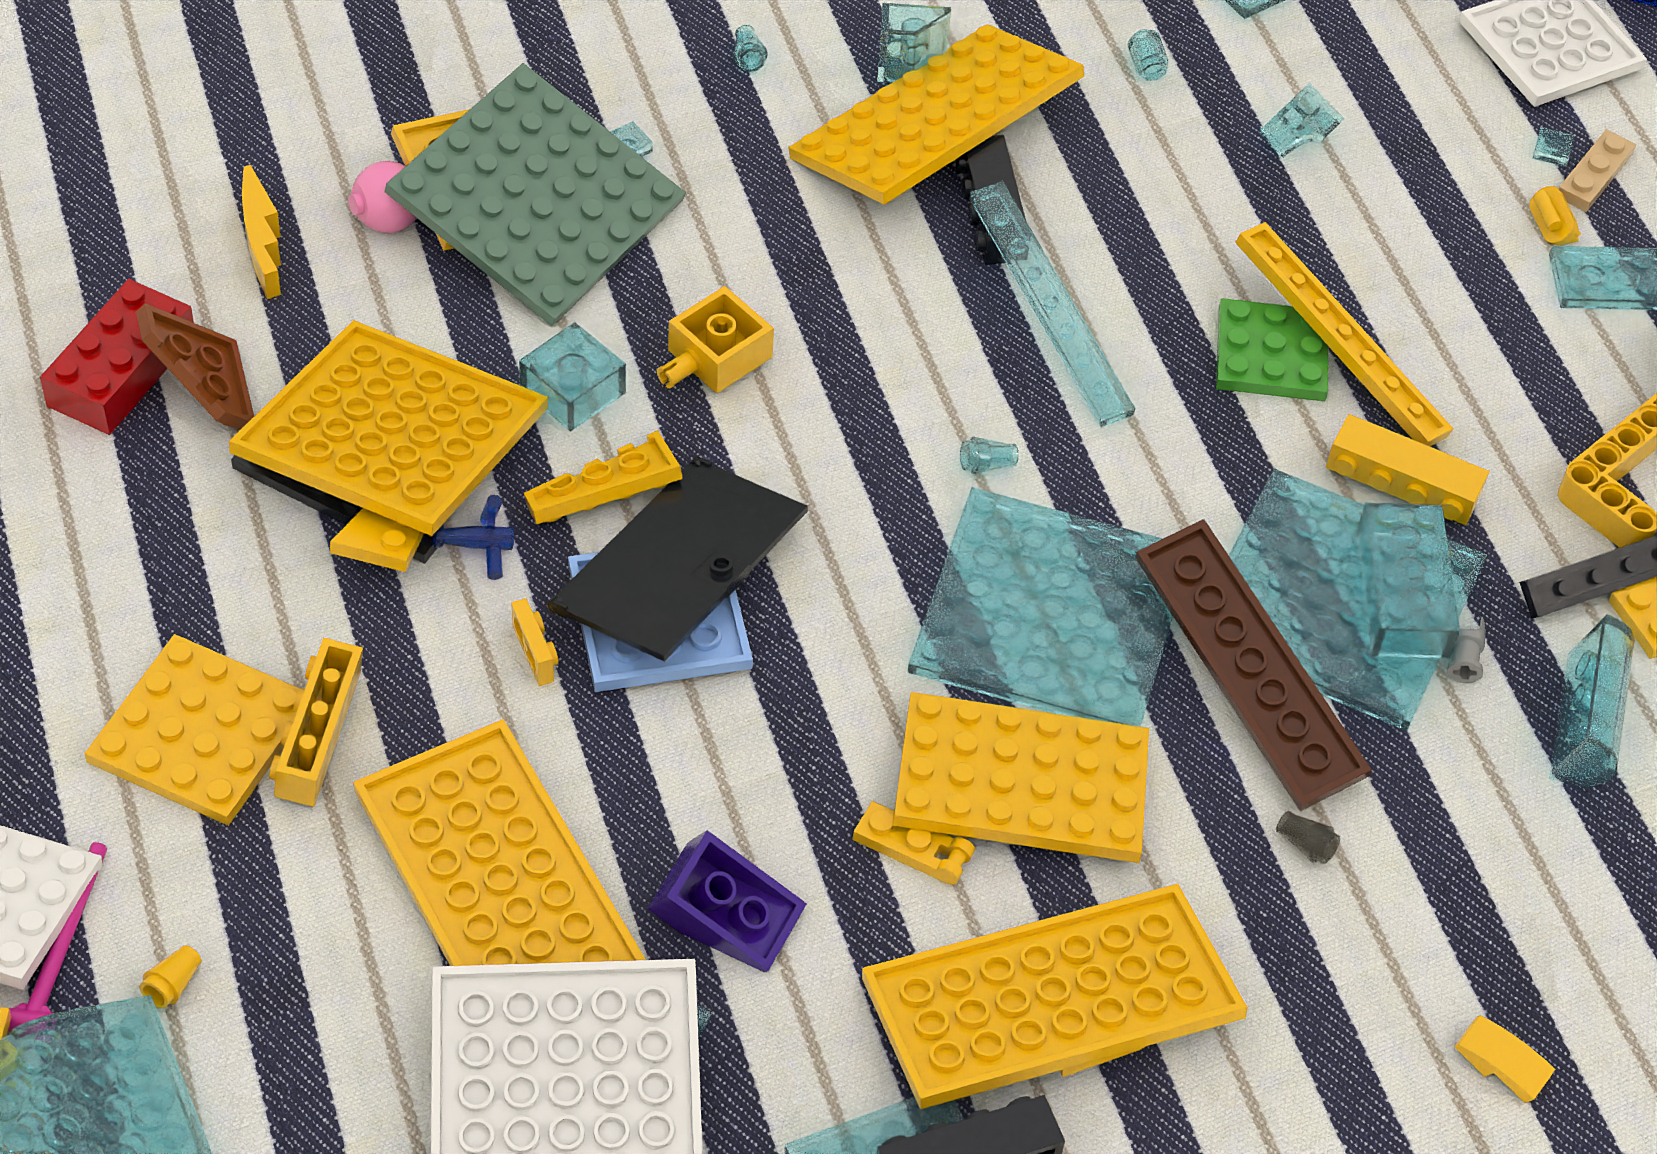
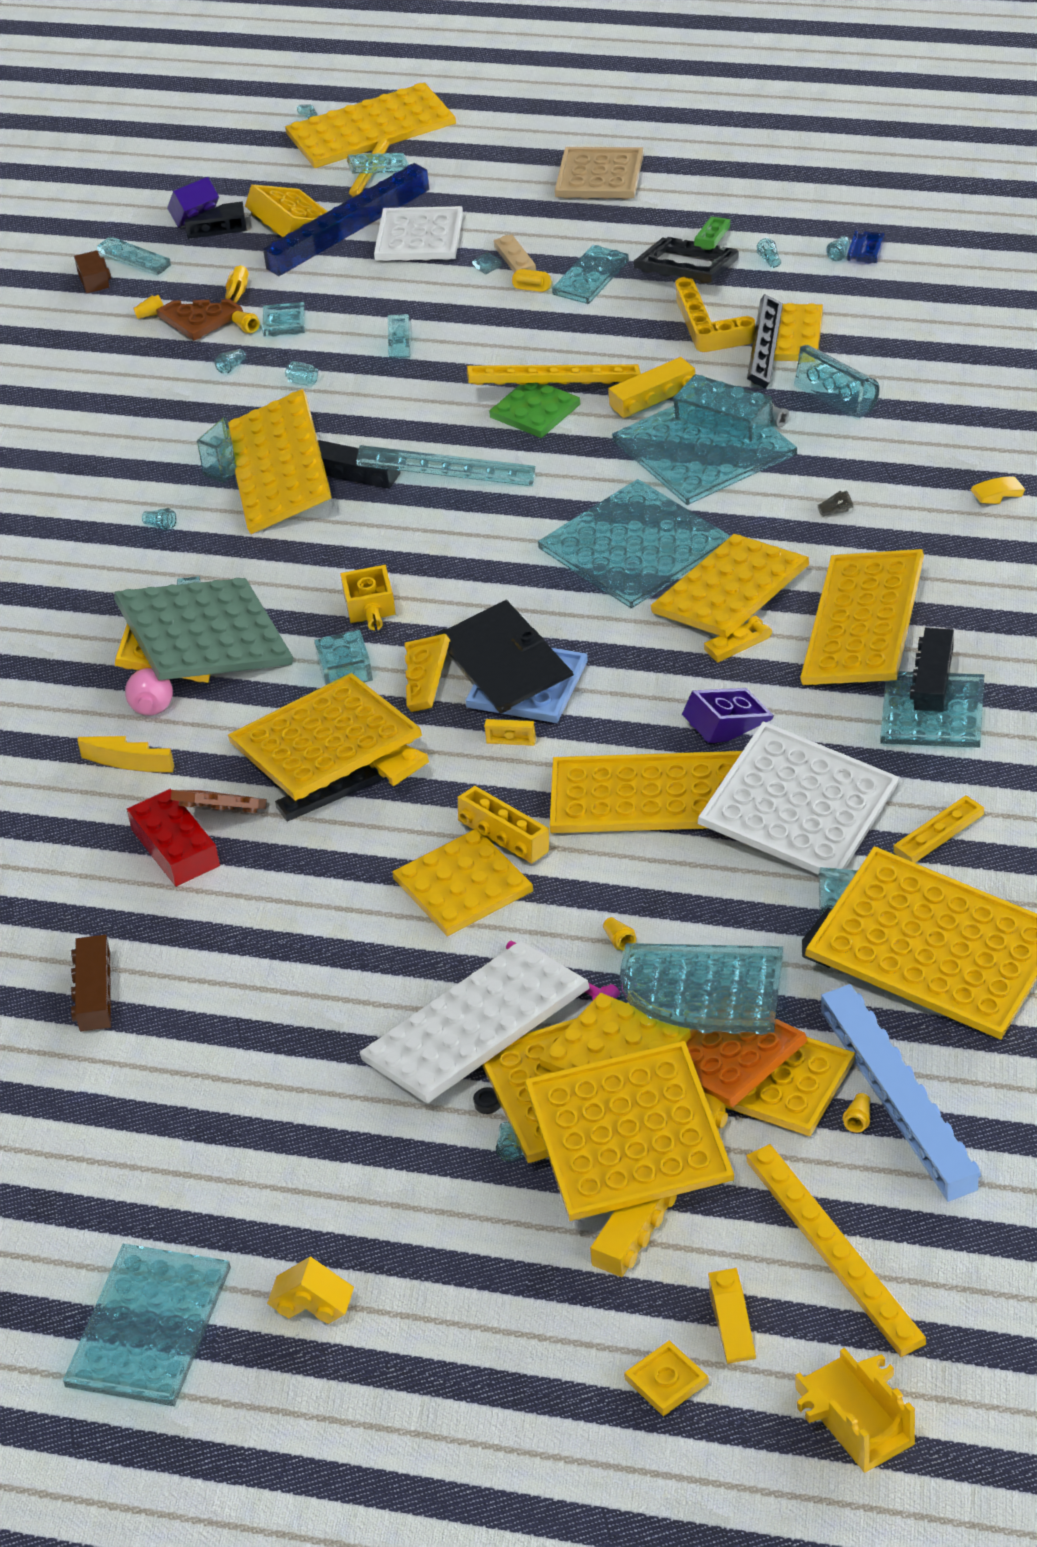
camera: 50 degrees left, 10 degrees down
clear blue piece [433,495,514,580] -> none
clear light blue cone [960,436,1019,474] -> none
reddish brown plate [1136,519,1372,812] -> none

